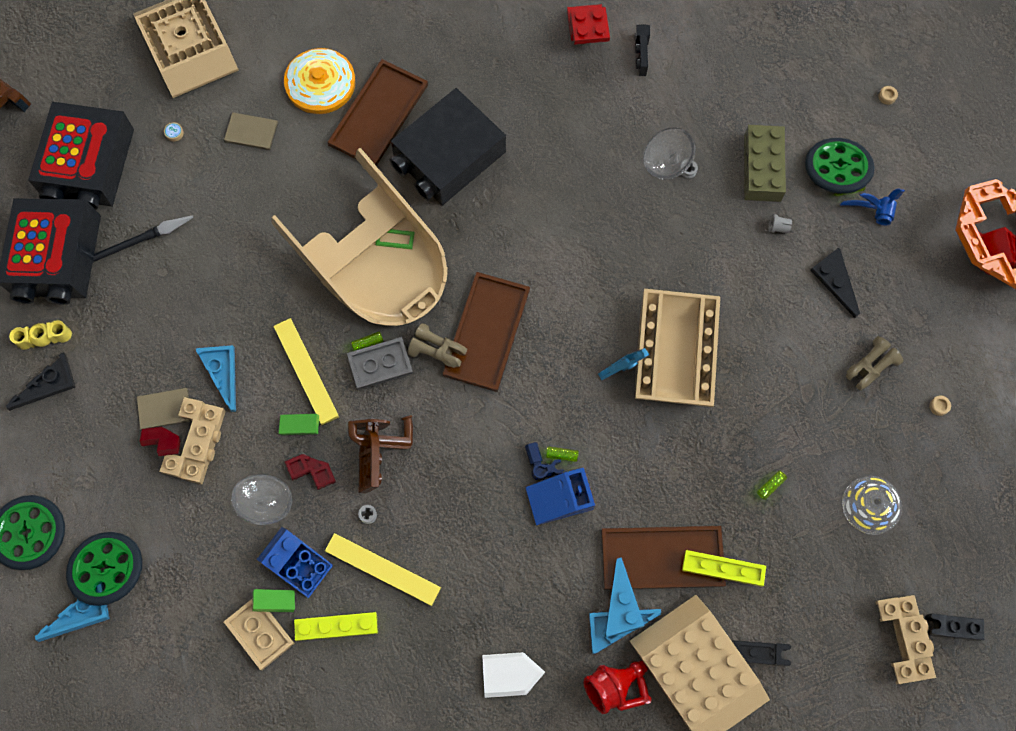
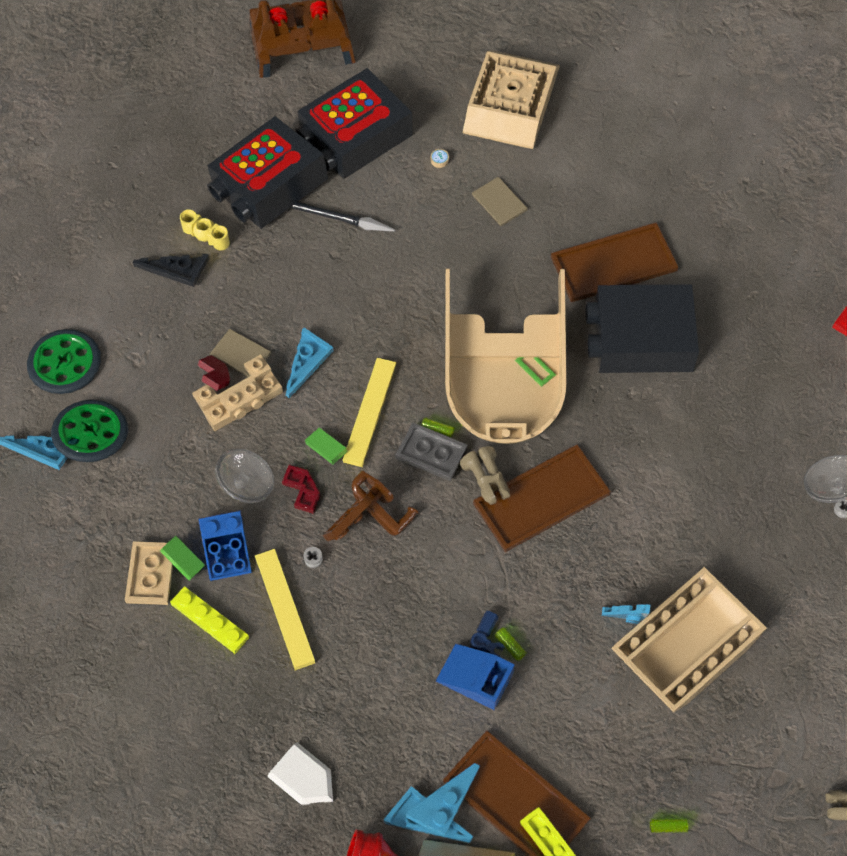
camera: 45 degrees right, 10 degrees down
dish [284,48,355,114] -> none

